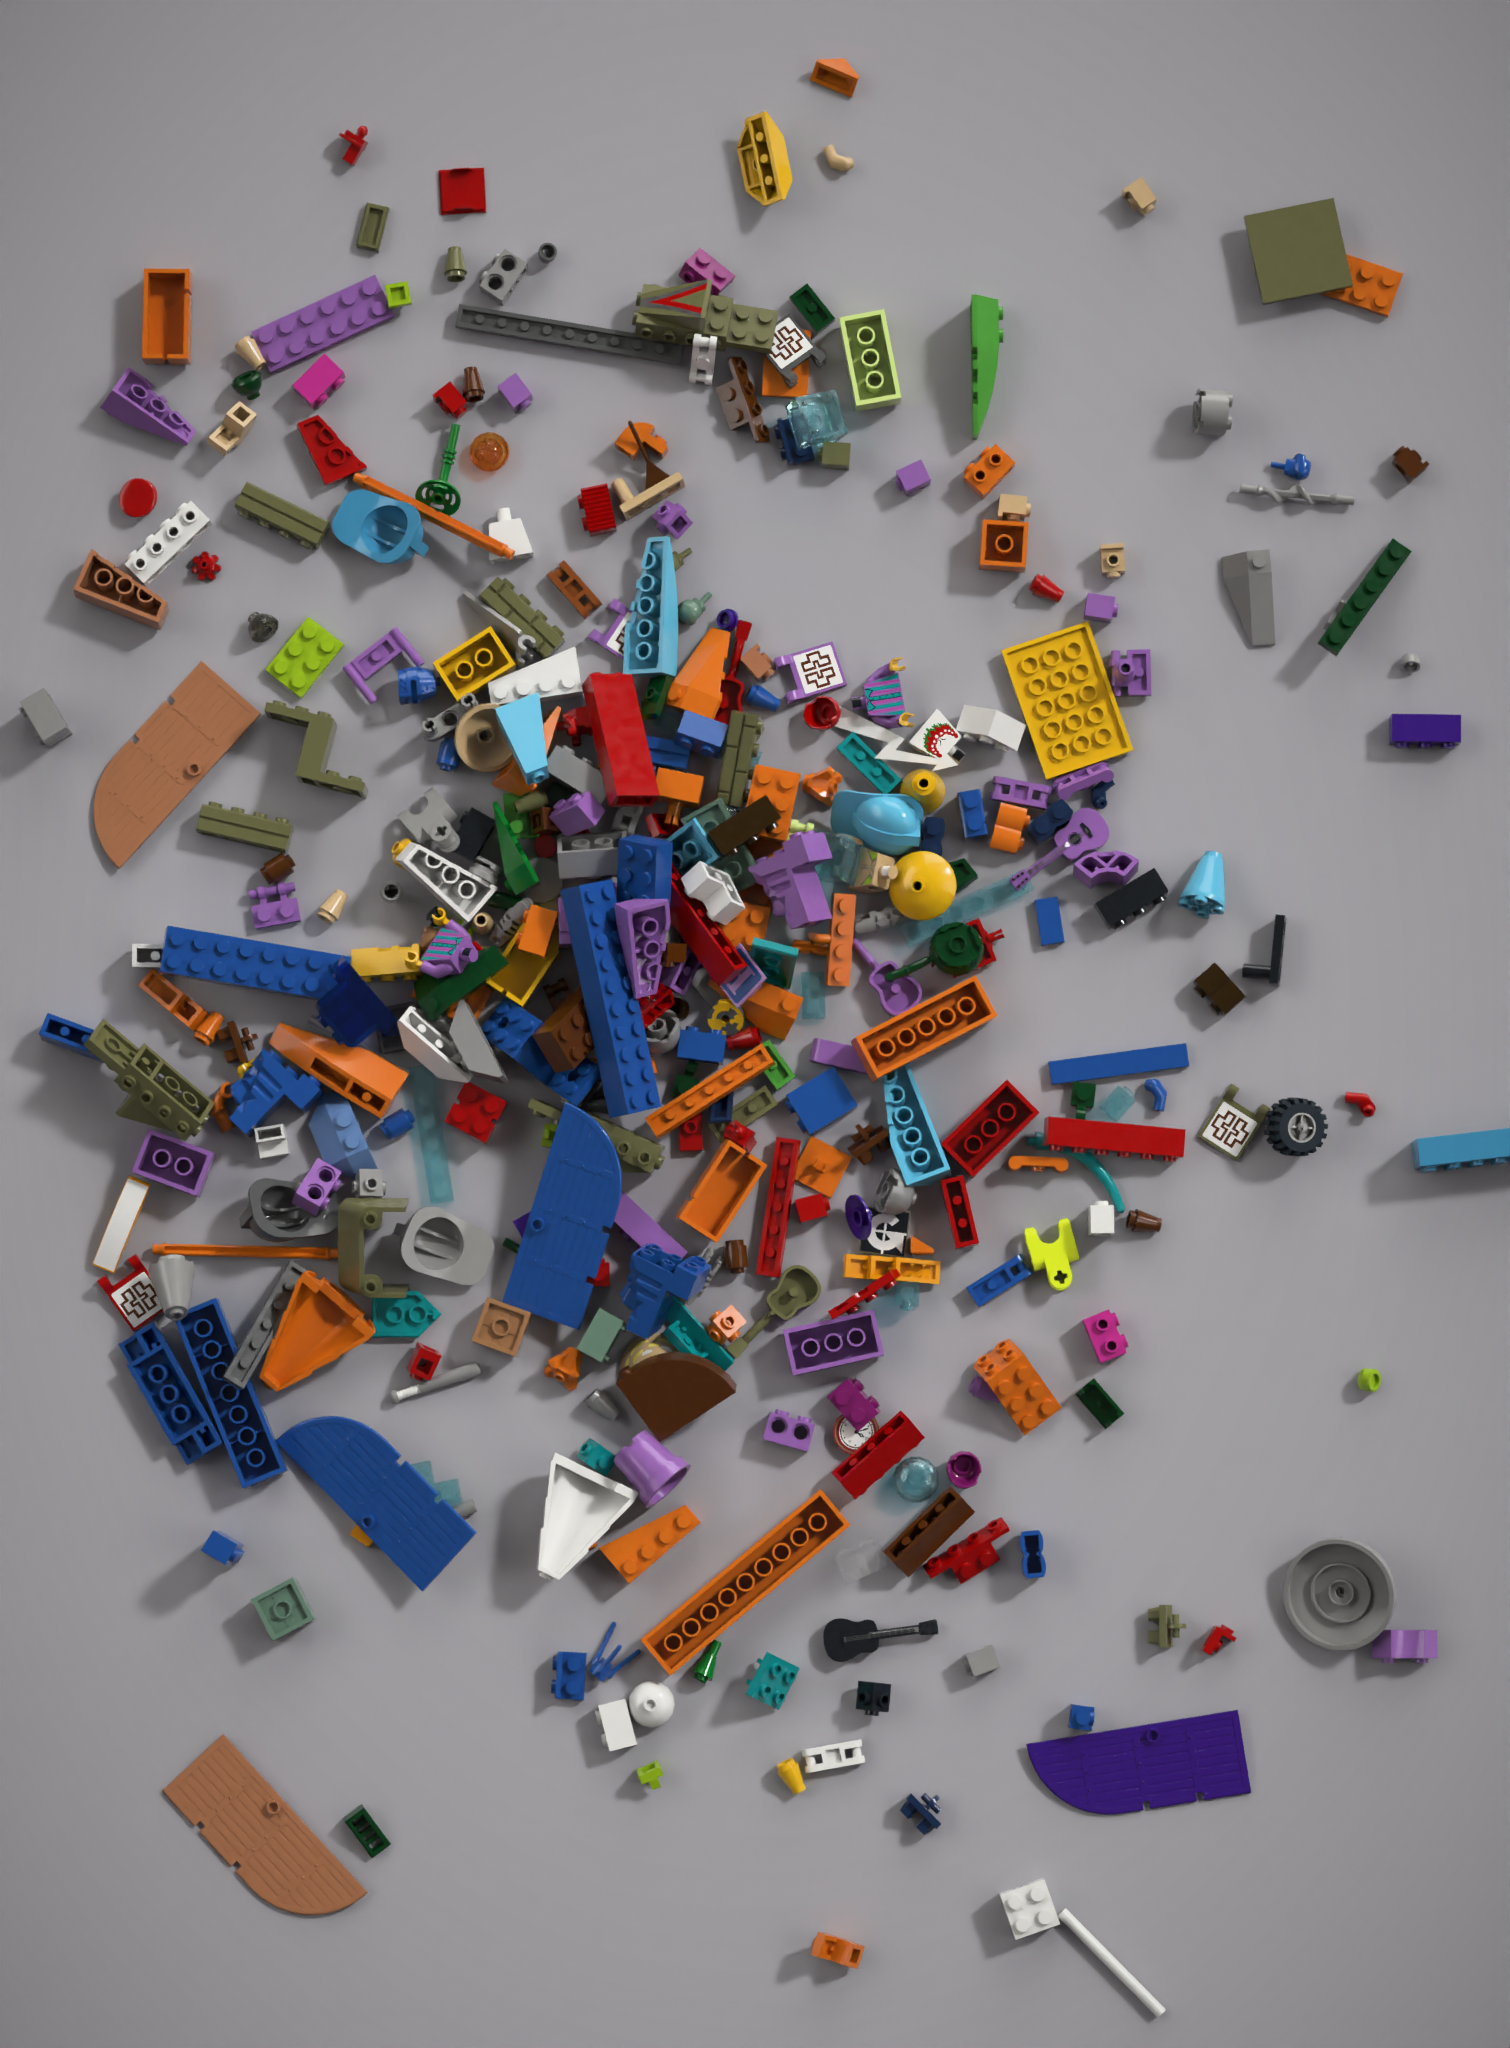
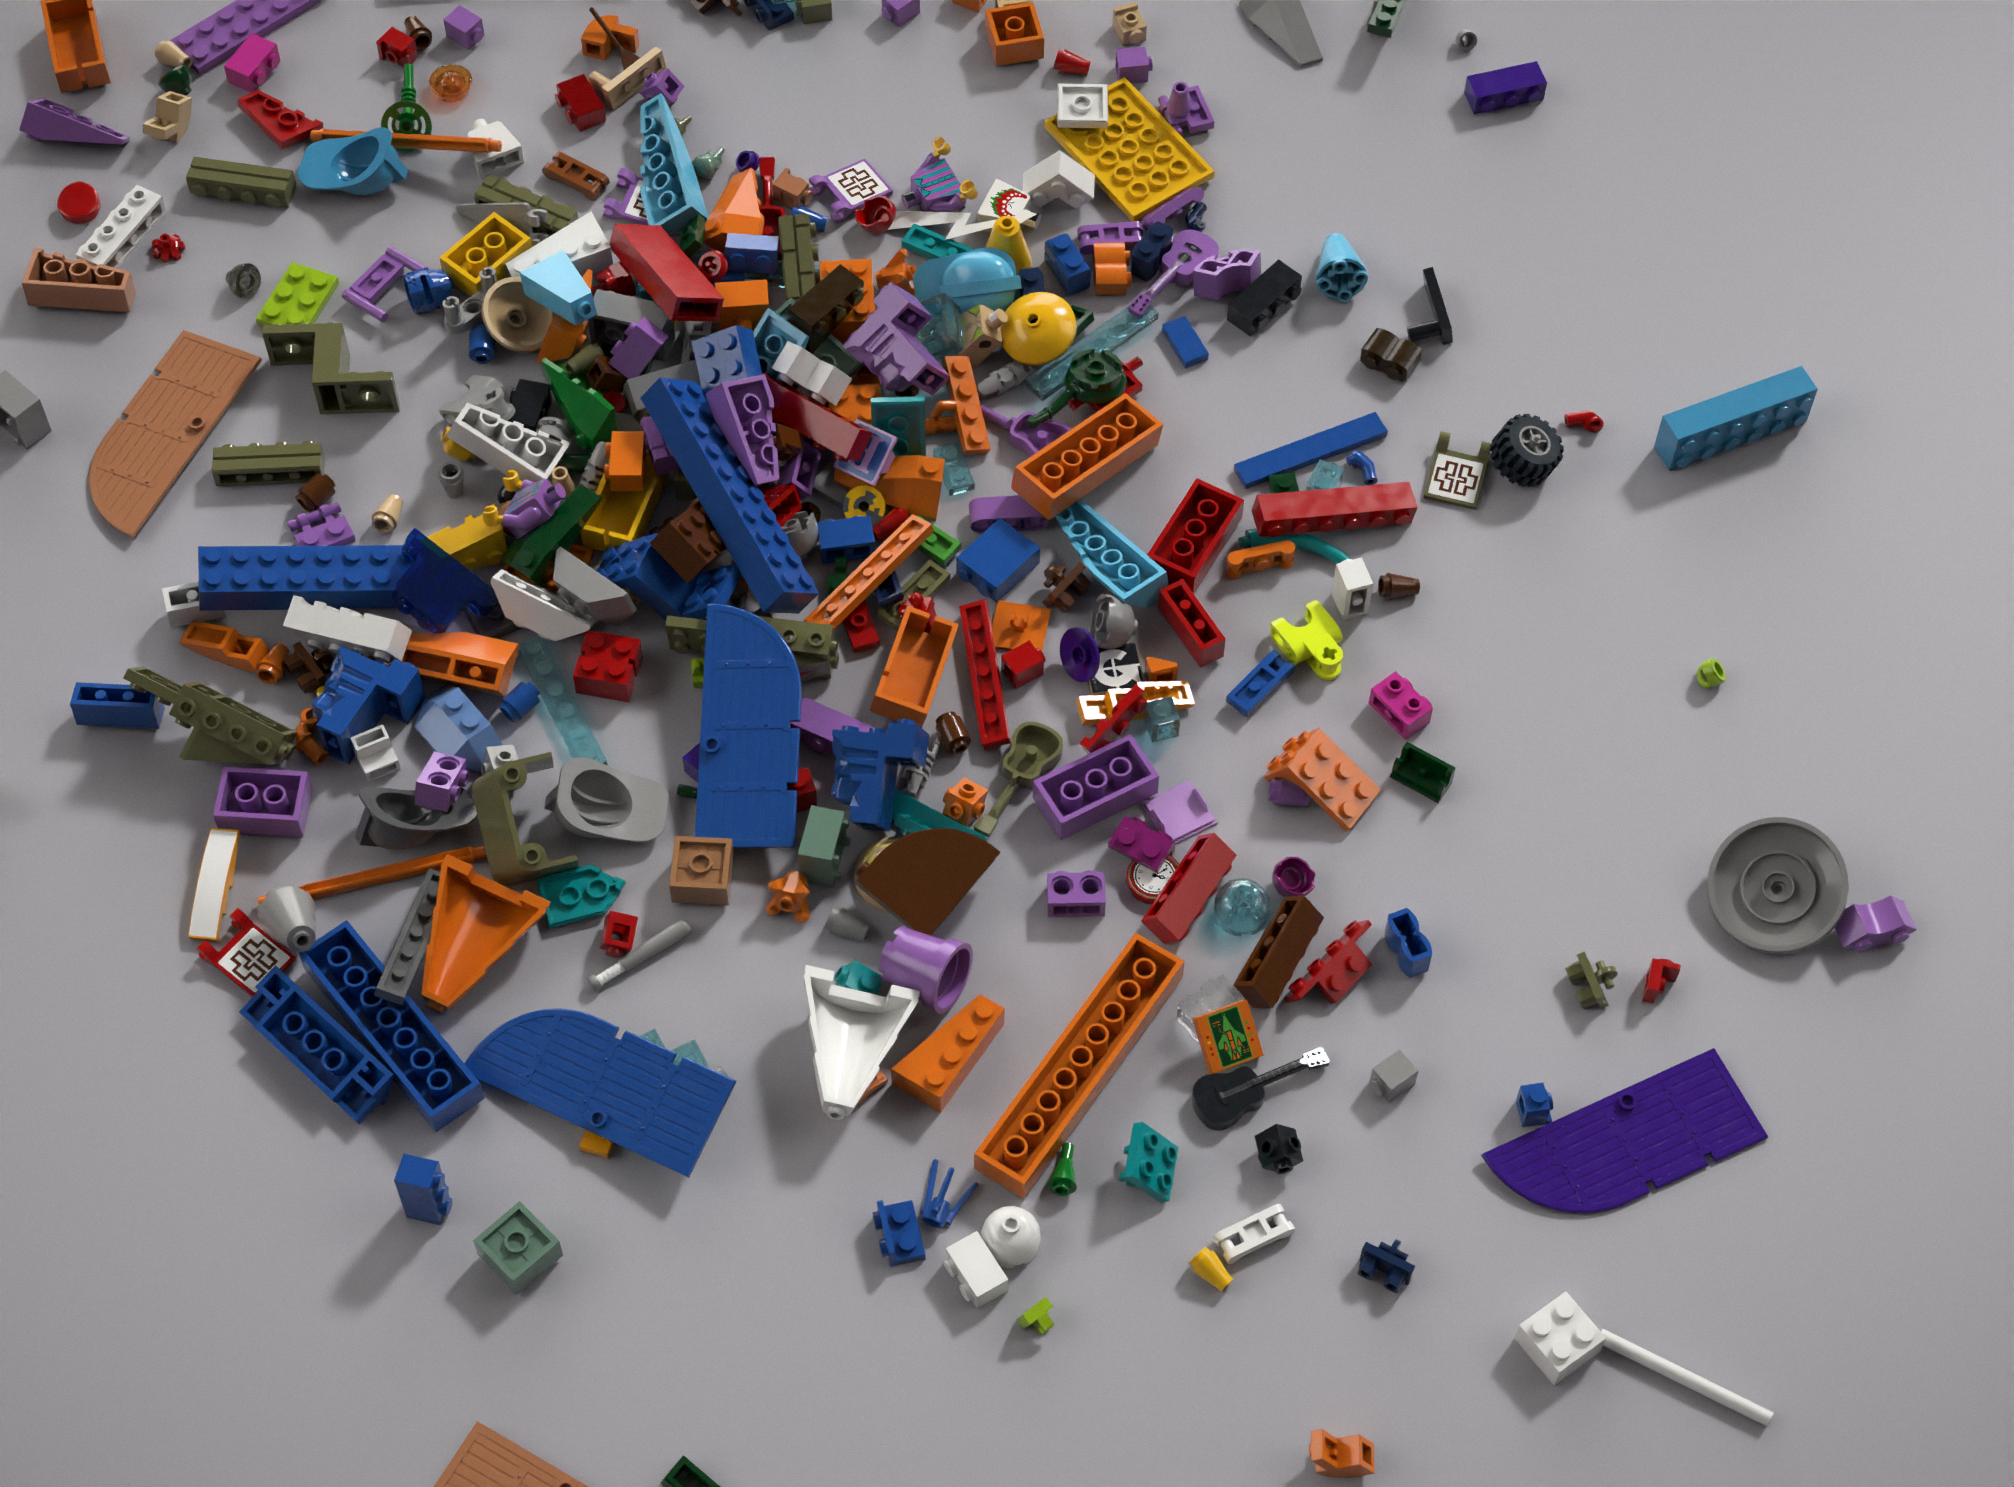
camera: 20 degrees left, 25 degrees down
none -> white wedge [283,595,412,663]
none -> red hat [698,250,728,282]
none -> white plate [1057,84,1108,128]
none -> lavender piece [1140,780,1217,845]
none -> tile [1192,1000,1264,1074]

